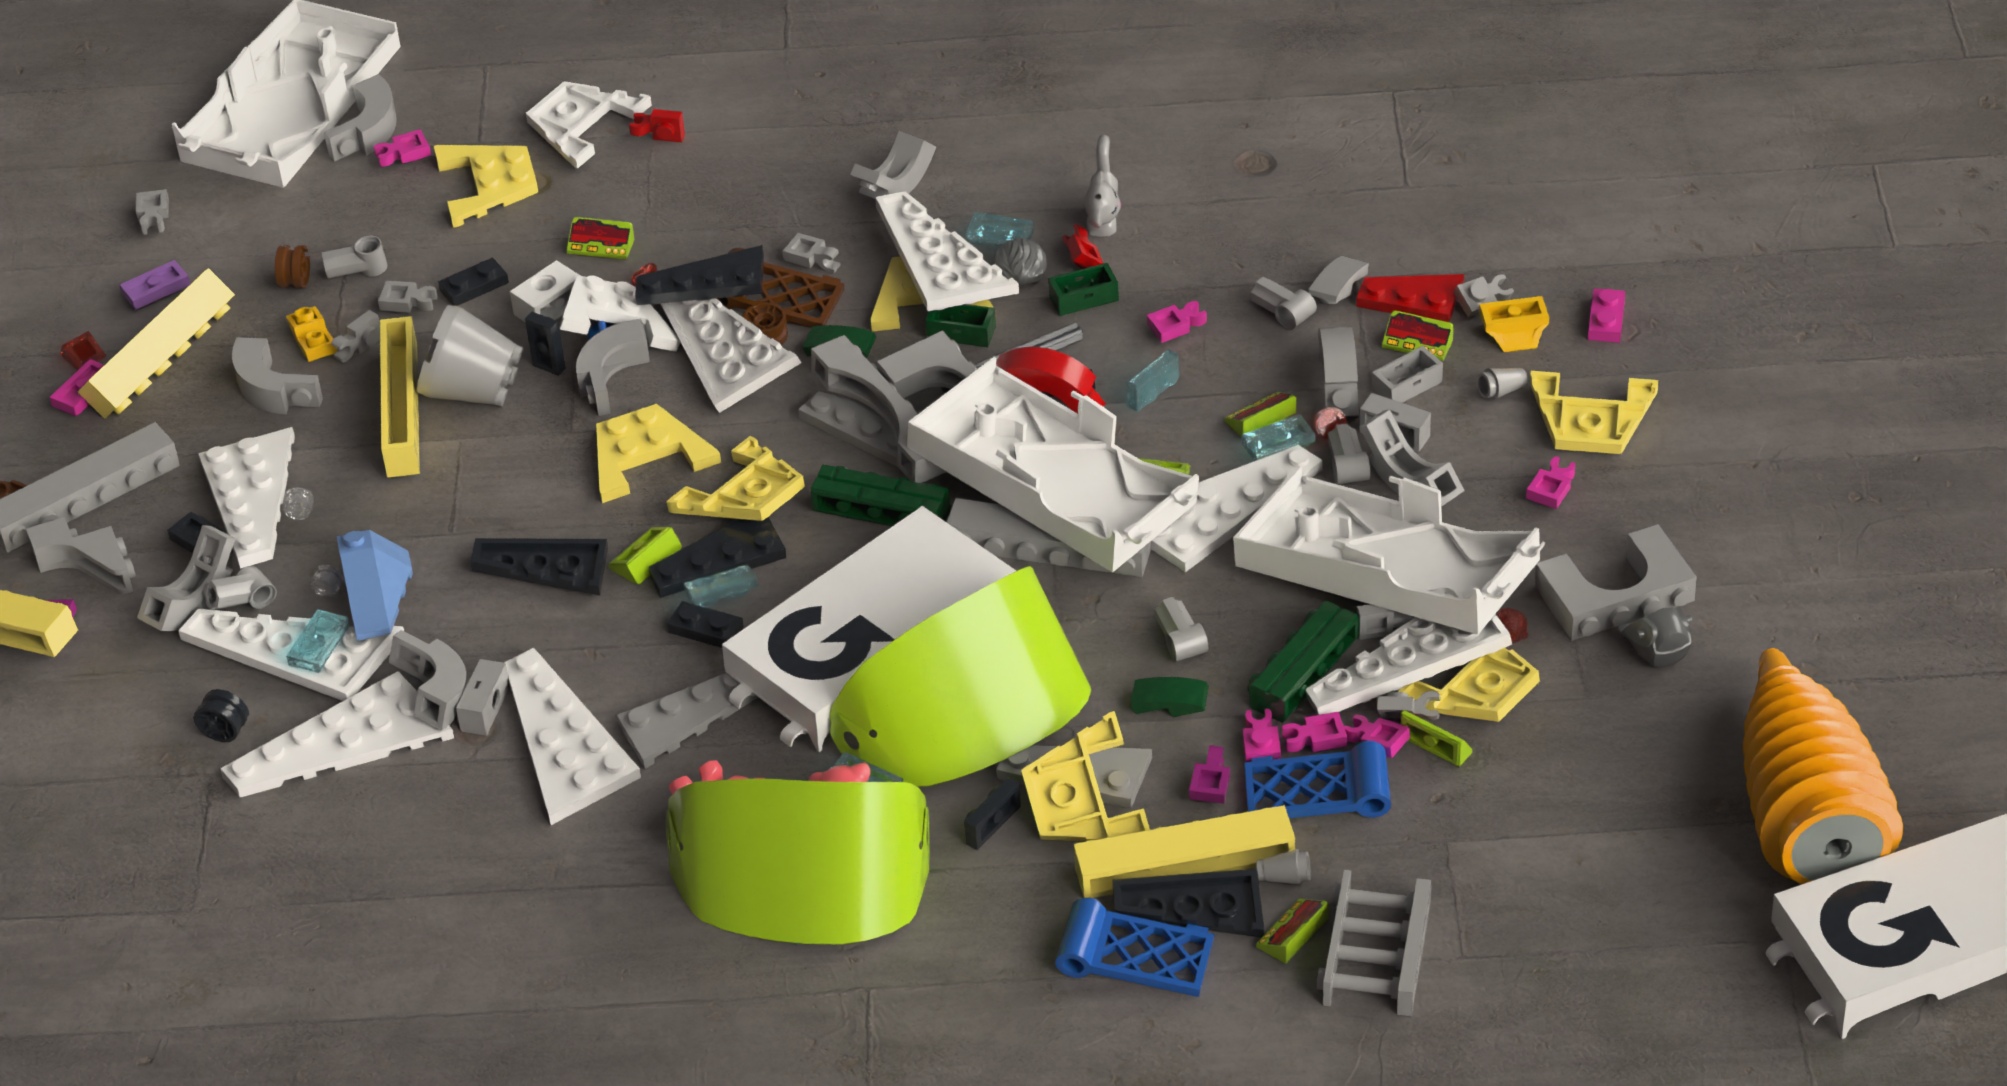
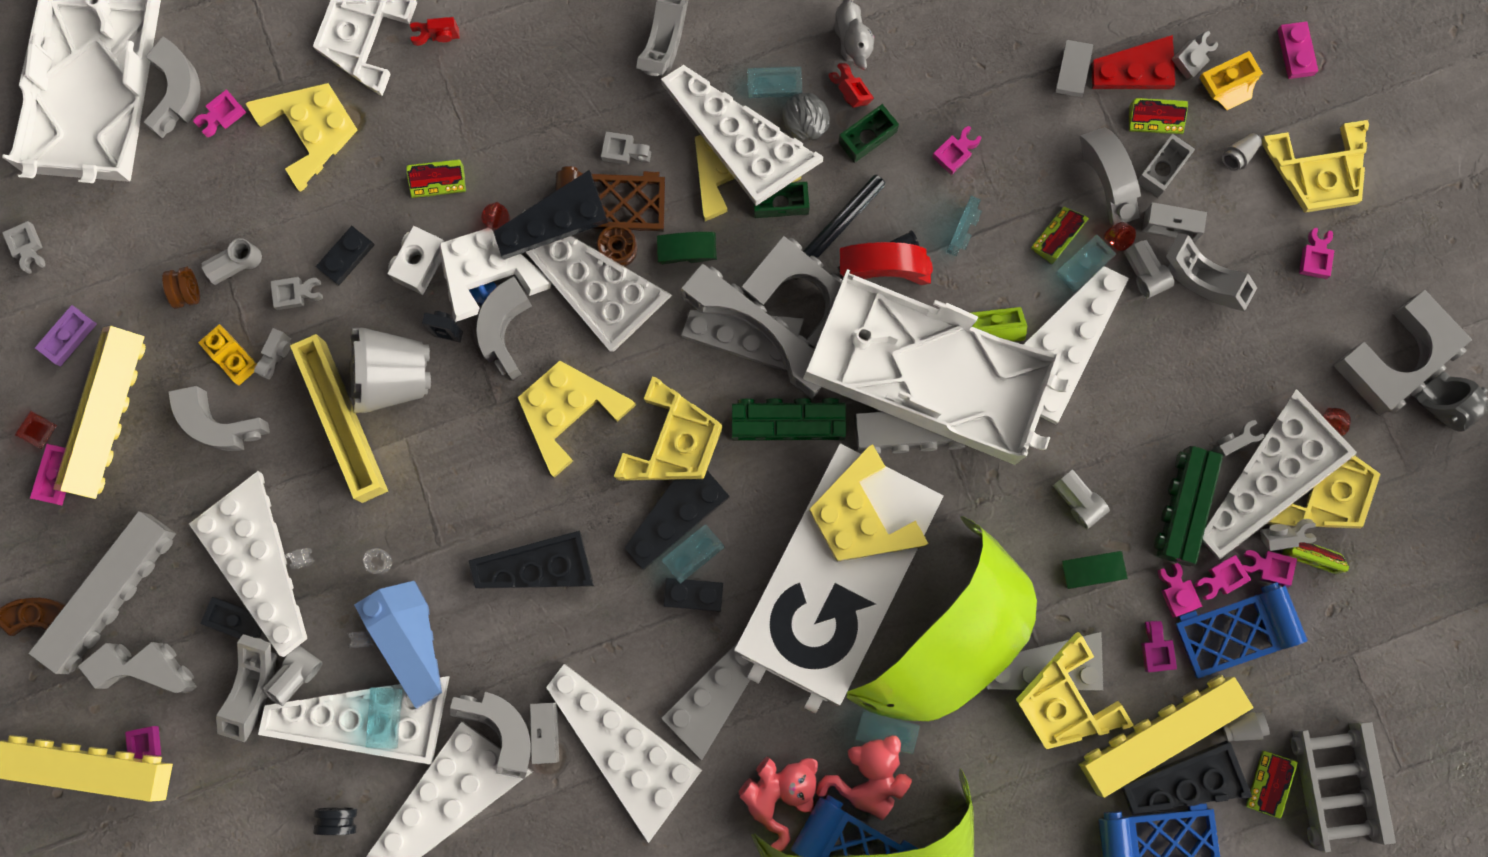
camera: 20 degrees left, 35 degrees up
lime slope [608,527,682,584] -> none
black plate [964,777,1021,850] -> none
white piece [1233,466,1545,635] -> none
light grey piece [1251,277,1317,330] -> none
none -> clear bush [363,548,392,575]
none -> light yellow wing [809,444,928,562]

